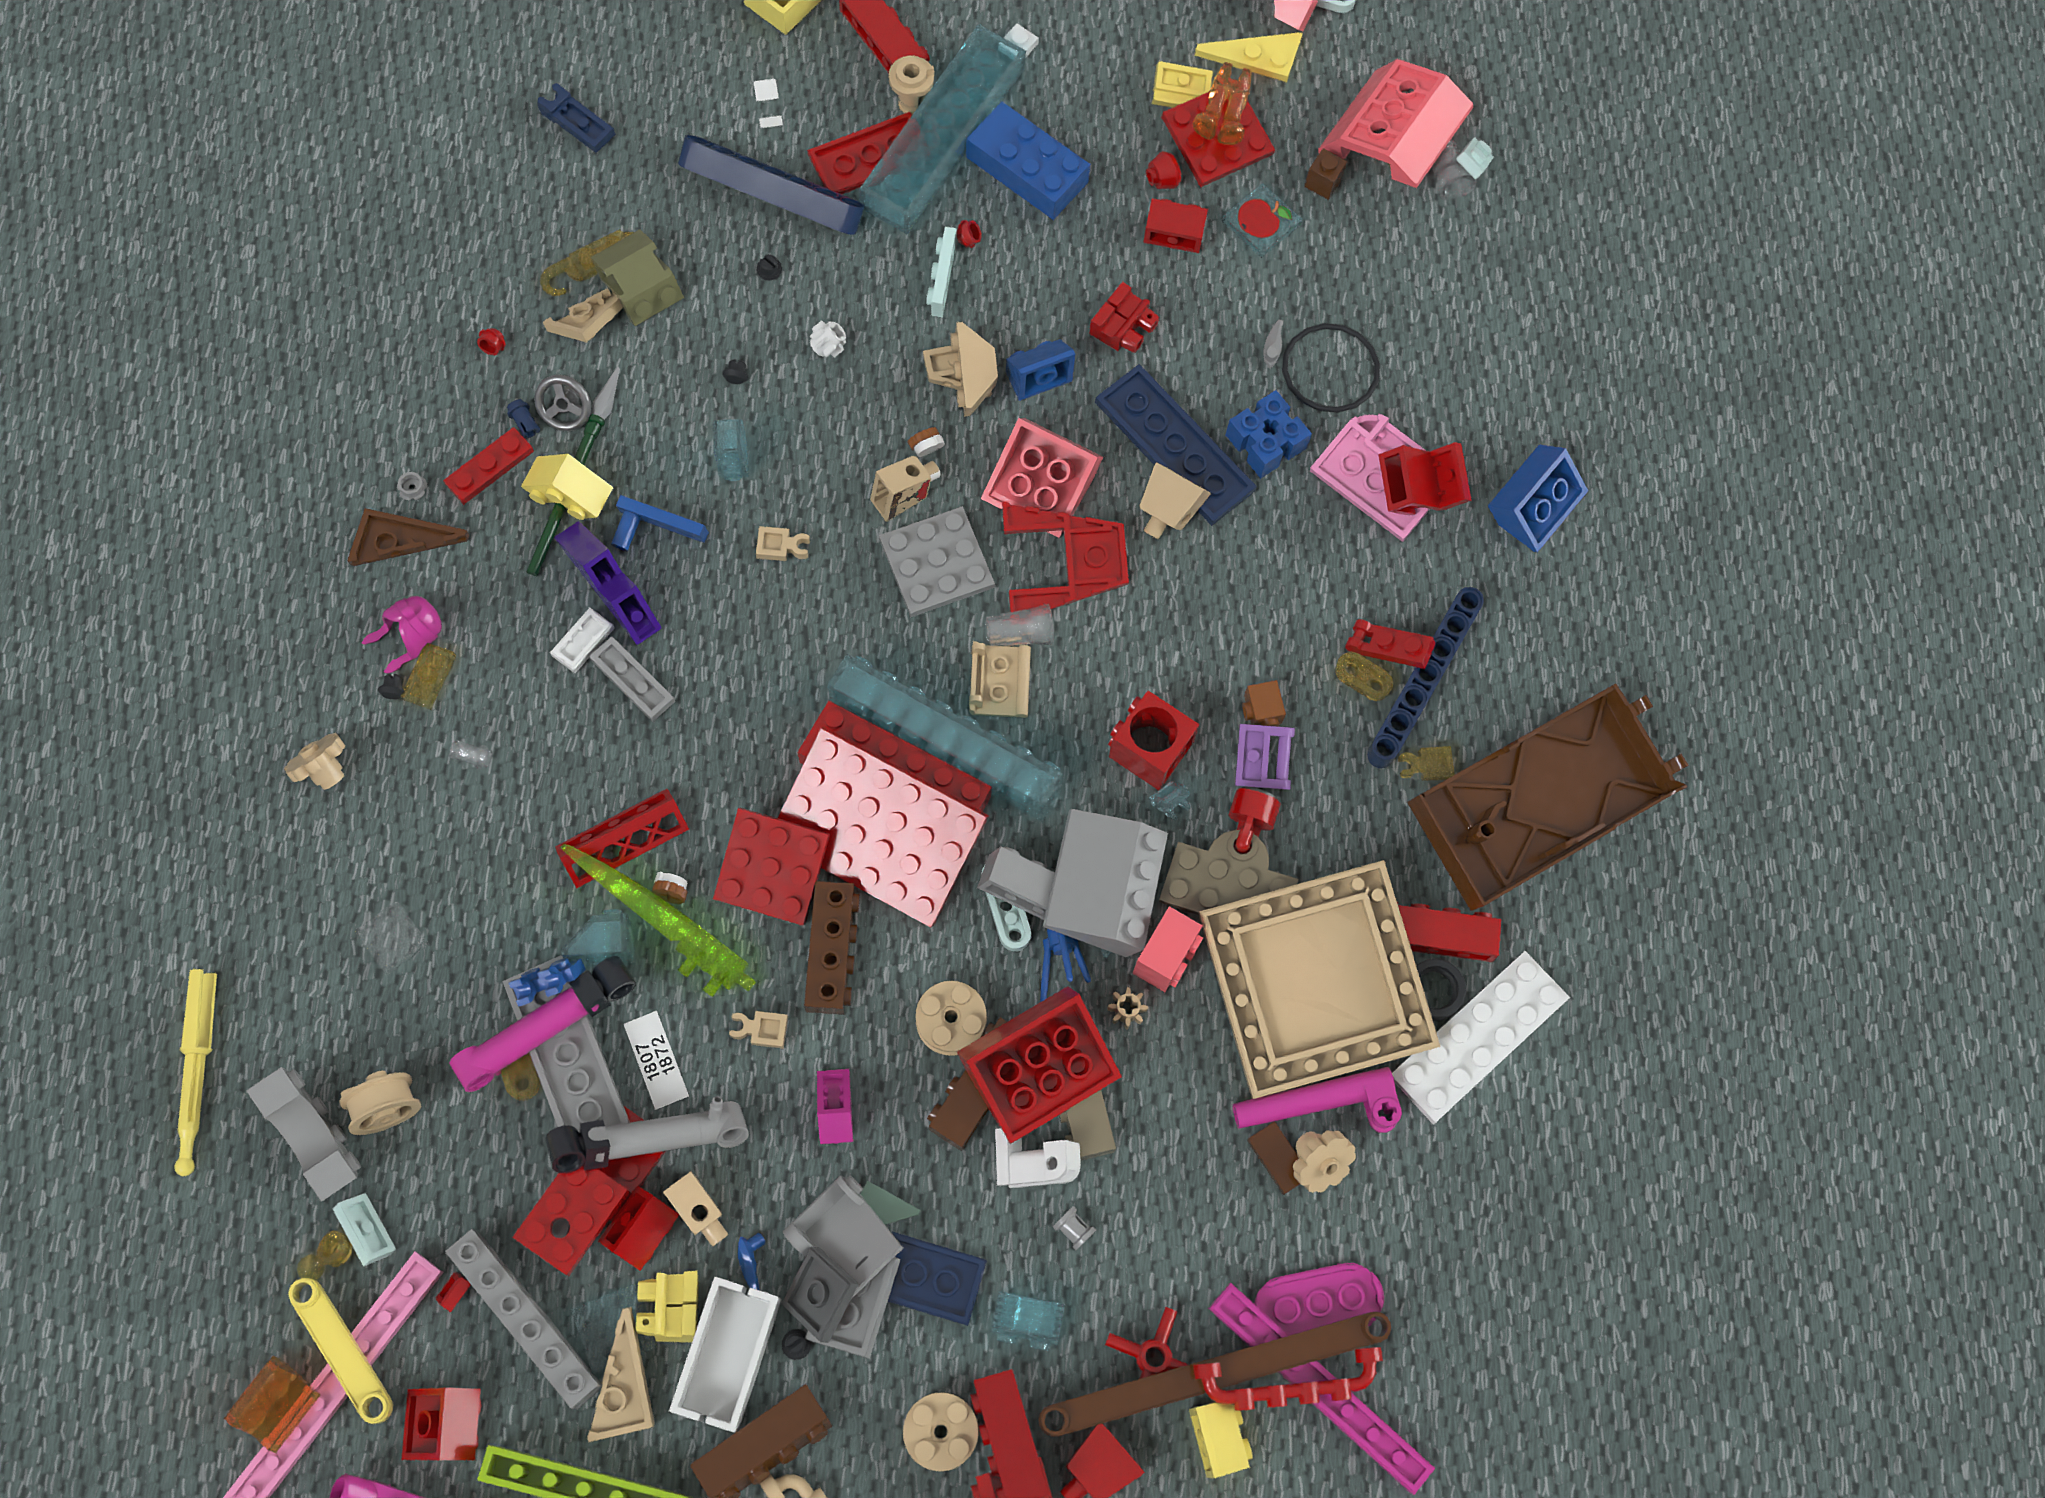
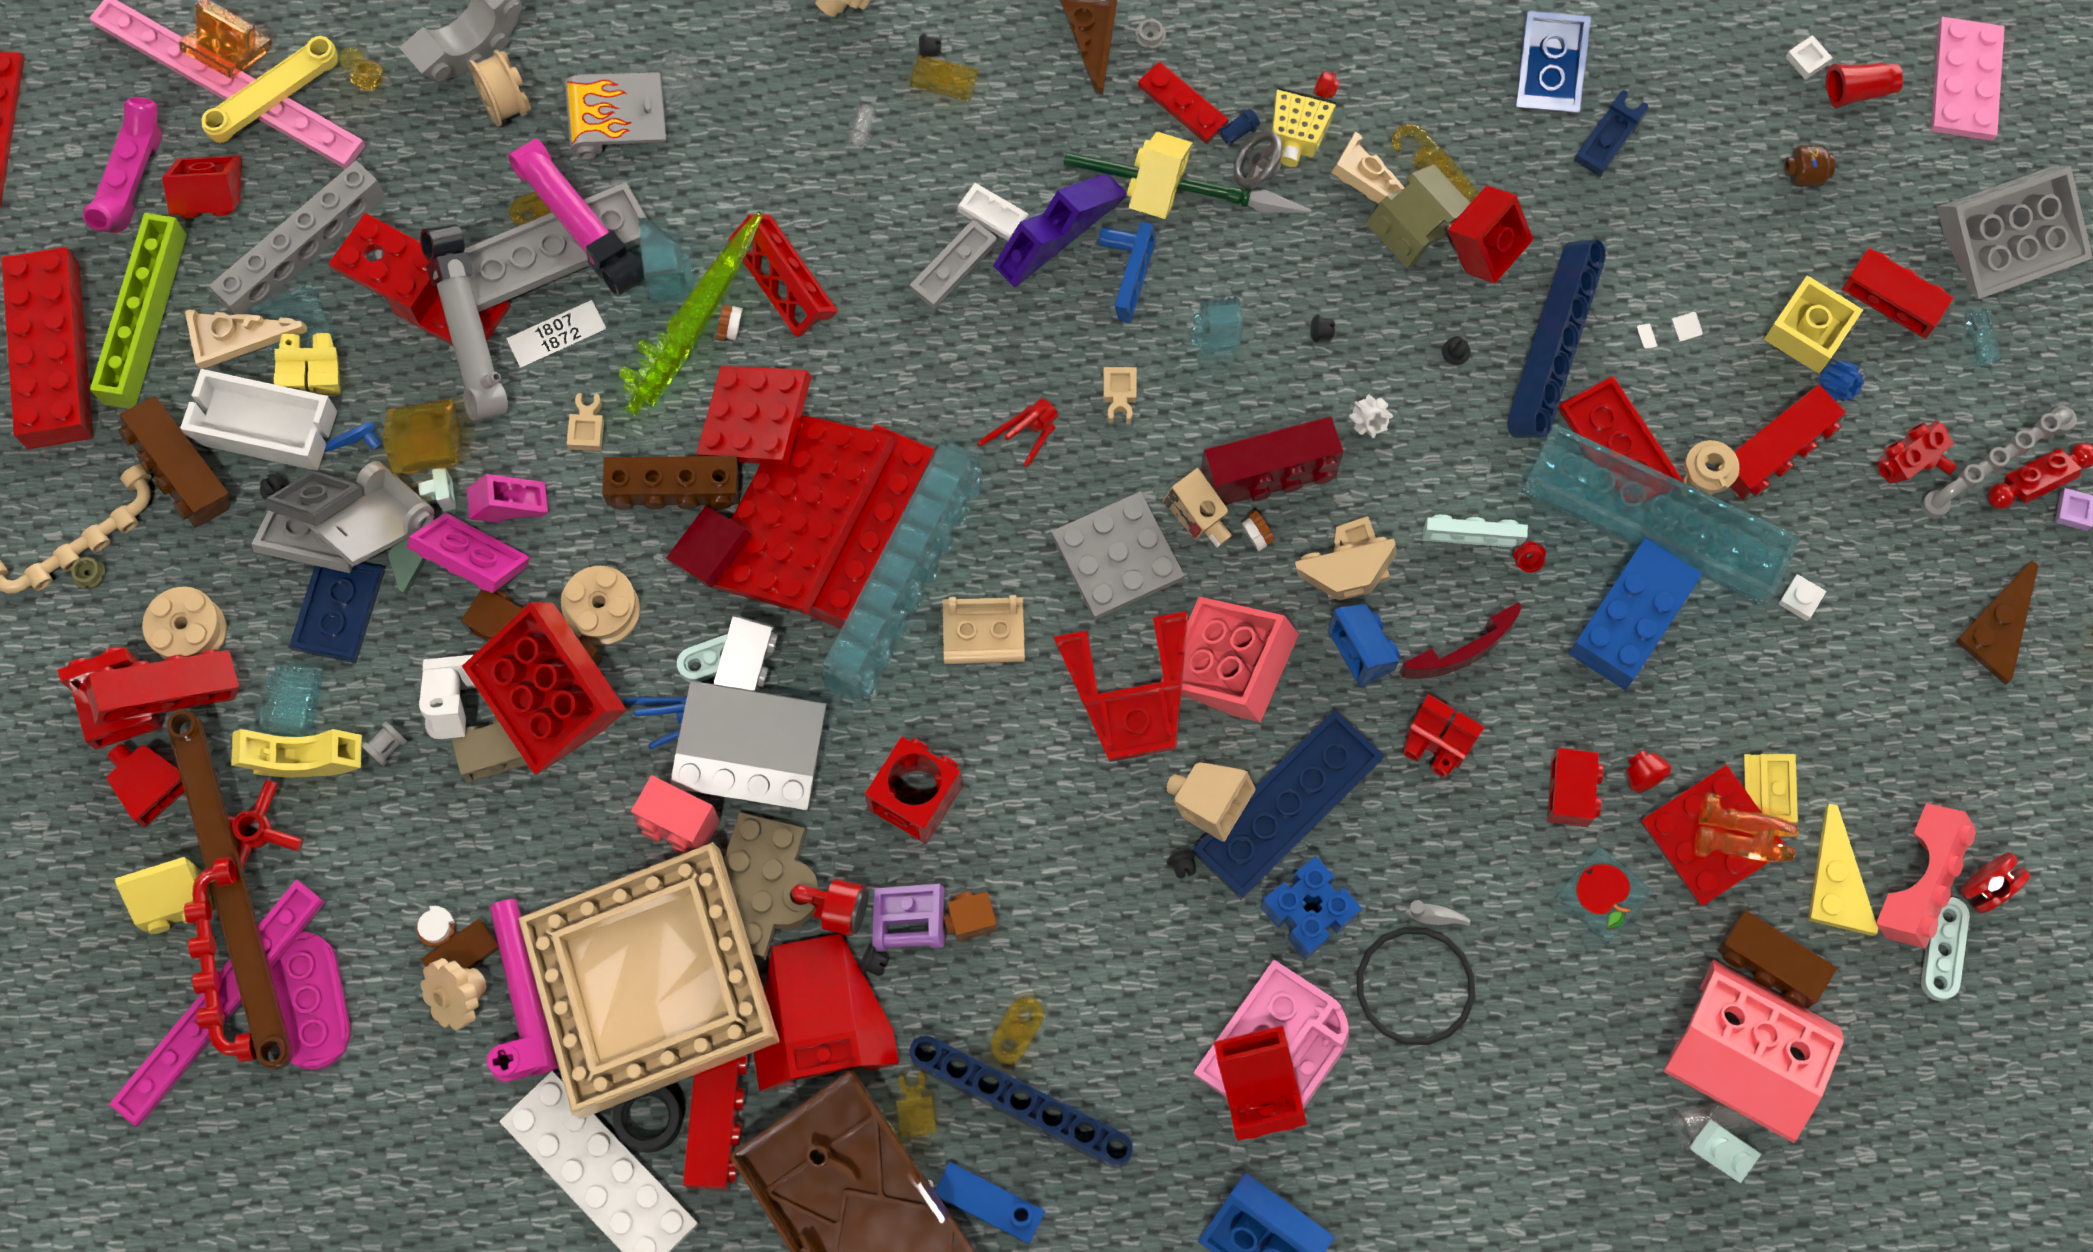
camera: 90 degrees right, 0 degrees up
light aqua plate [333,1193,396,1266] -> none
dark pink hair [362,596,442,674] -> none
red tile [436,1271,471,1312] -> none
blue plate [508,958,586,1007] -> none
red brick [598,1185,679,1271] -> none
tan torso [663,1171,728,1247] -> none
clear plant [986,603,1054,646] -> none
tan gear [1107,987,1148,1029] -> none
clear light blue tile [1148,781,1191,820] -> none
reddish brown brick [1304,148,1348,200] -> none
red plate [1345,619,1436,669] -> none
none -> light yellow arch [231,729,362,778]
none -> clear yellow brick [382,398,462,474]
none -> dark pink plate [407,512,530,593]
none -> white piece [416,906,456,948]
none -> light aqua tile [418,467,456,511]
none -> light grey door [565,72,666,160]
none -> dark red tile [666,505,752,588]
none -> red wedge [754,934,899,1092]
none -> black piece [859,946,889,977]
none -> blue piece [935,1162,1045,1245]
none -> red plant [977,398,1058,467]
none -> black piece [1167,850,1196,879]
none -> dark red brick [1200,416,1344,505]
none -> light yellow torso [1271,87,1336,167]
none -> dark red slope [1399,602,1523,679]
none -> red brick [1447,185,1534,284]
none -> slope [1516,11,1591,112]
none -> reddish brown brick [1717,910,1837,1008]

